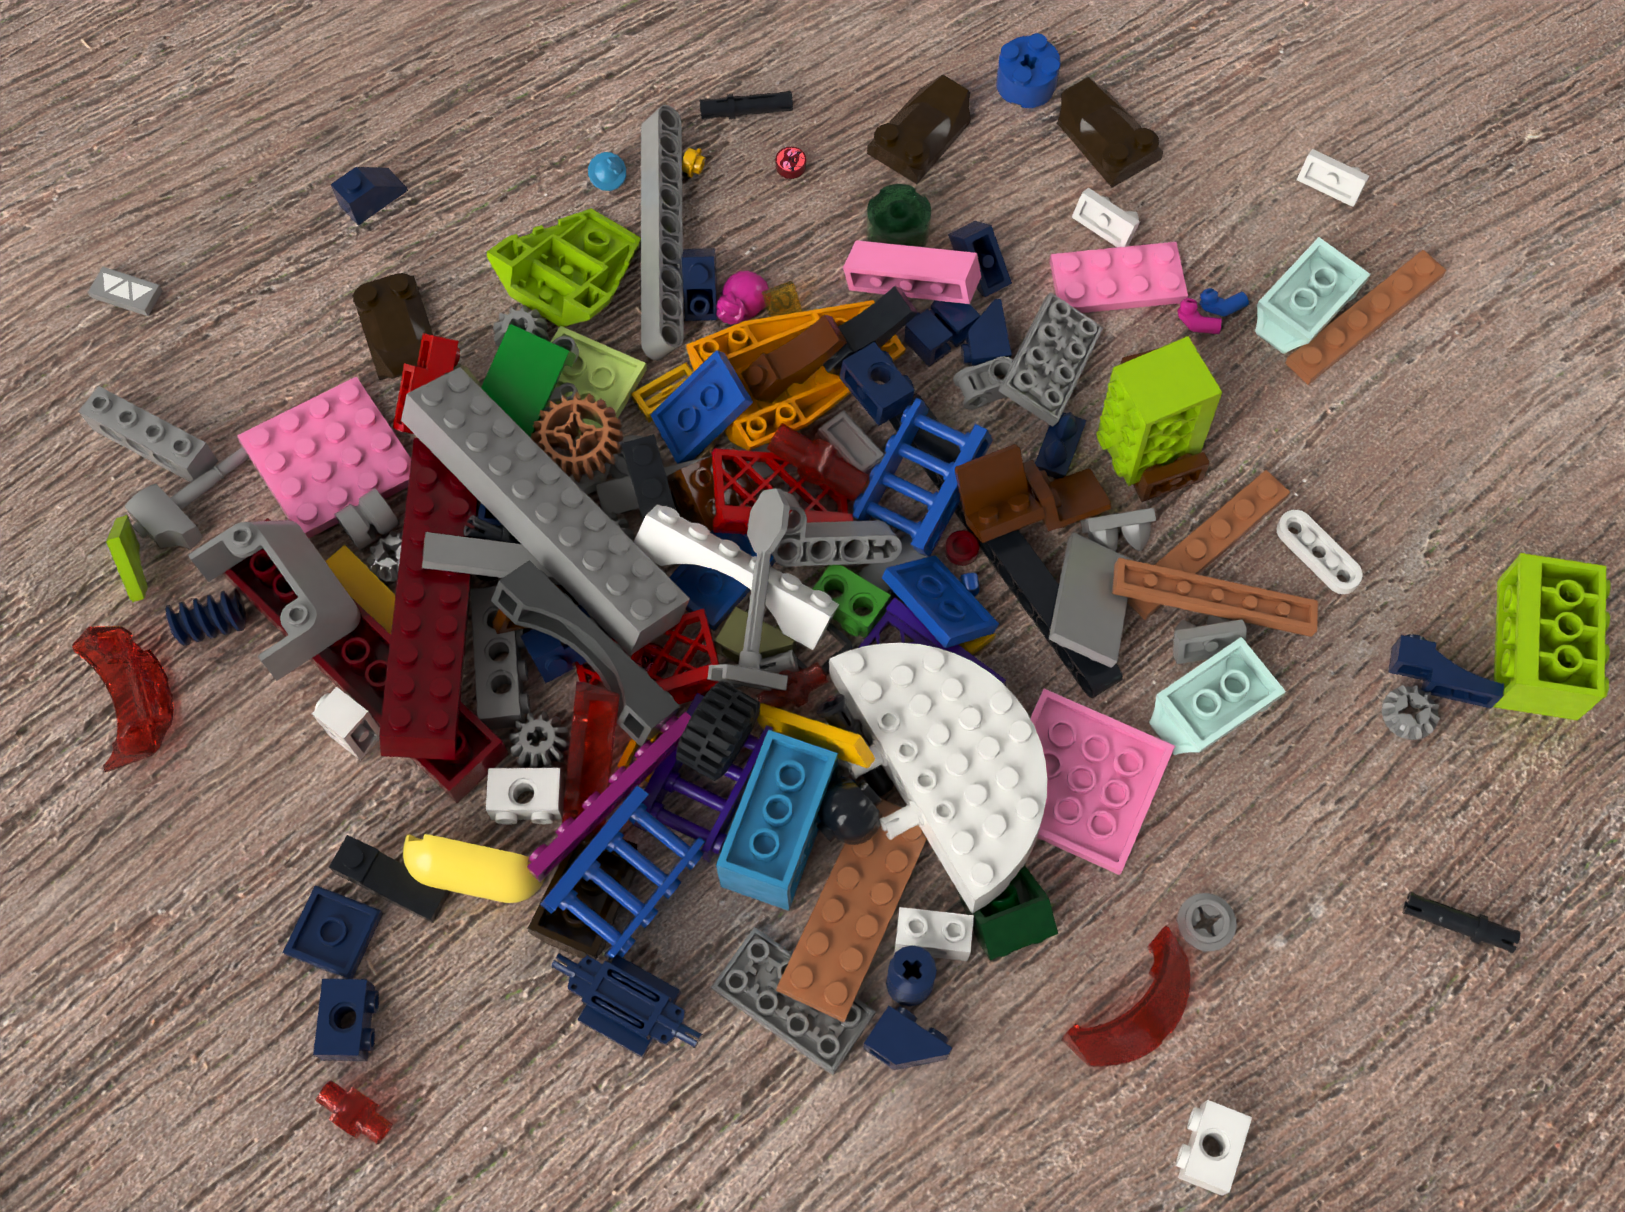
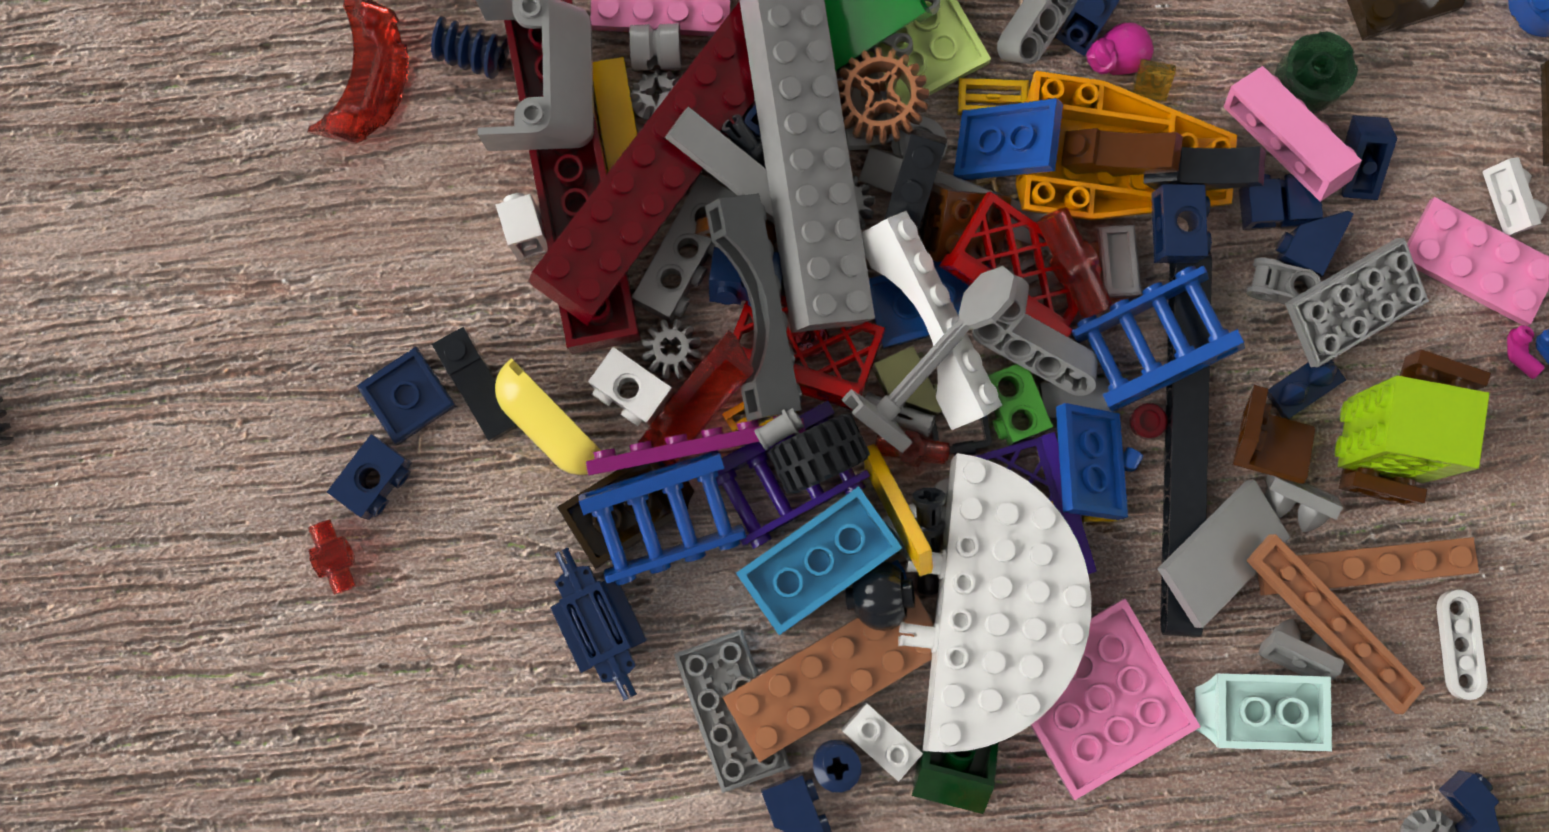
camera: 35 degrees right, 15 degrees up
reddish brown bracket [955,444,1045,543] -> none
none -> light grey pin [754,408,804,450]

